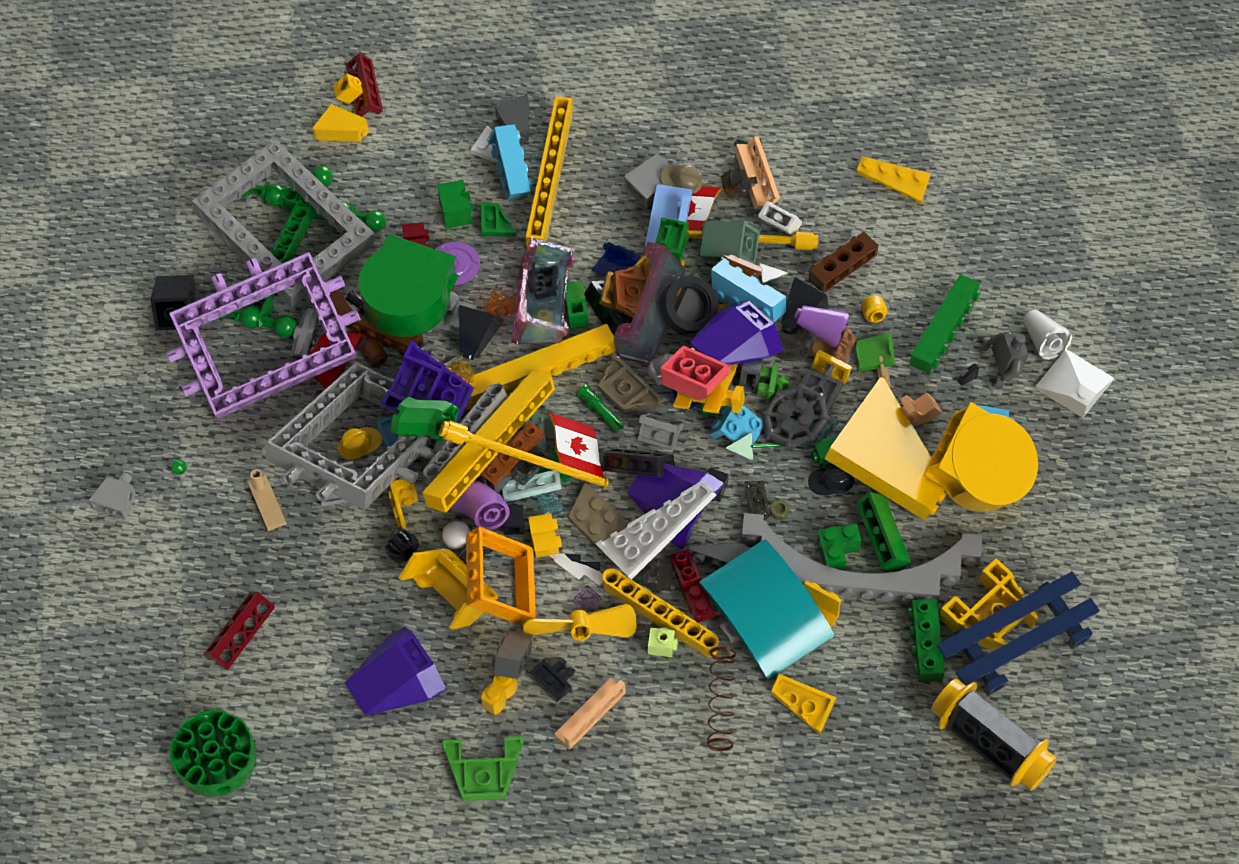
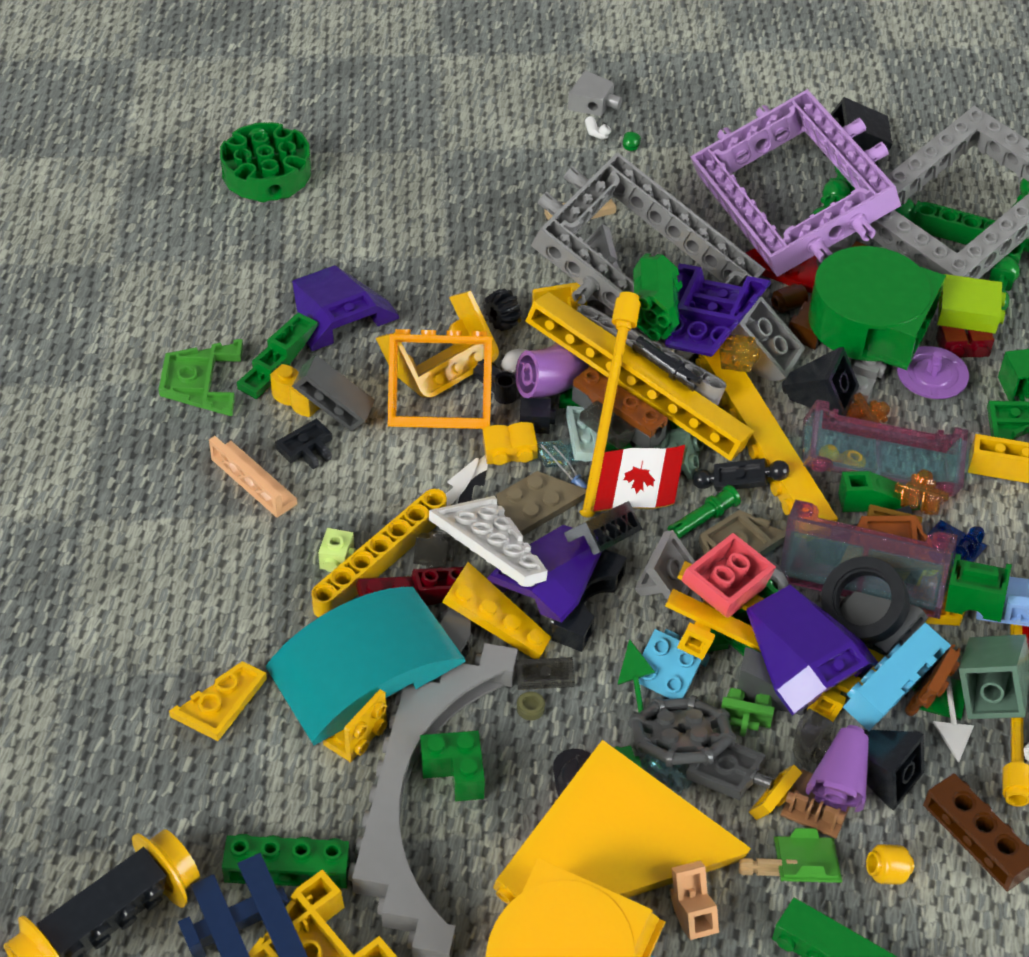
camera: 90 degrees right, 10 degrees down
dark red fence [203,592,275,670] -> none
yellow piece [523,604,636,641] -> none
black bracket [528,261,559,300] -> none
tile [574,585,602,613] -> none
reddish brown piece [707,646,736,751] -> none
green brick [856,492,911,572] -> none
none -> green slope [237,312,318,400]
none -> yellow wing [442,562,551,661]
none -> piece [541,444,587,489]
none -> white arm [585,116,611,140]
none -> black pin [632,336,702,391]
none -> black plate [692,458,790,492]
none -> clear orange hips [894,469,949,515]
none -> lime brick [937,274,1006,334]

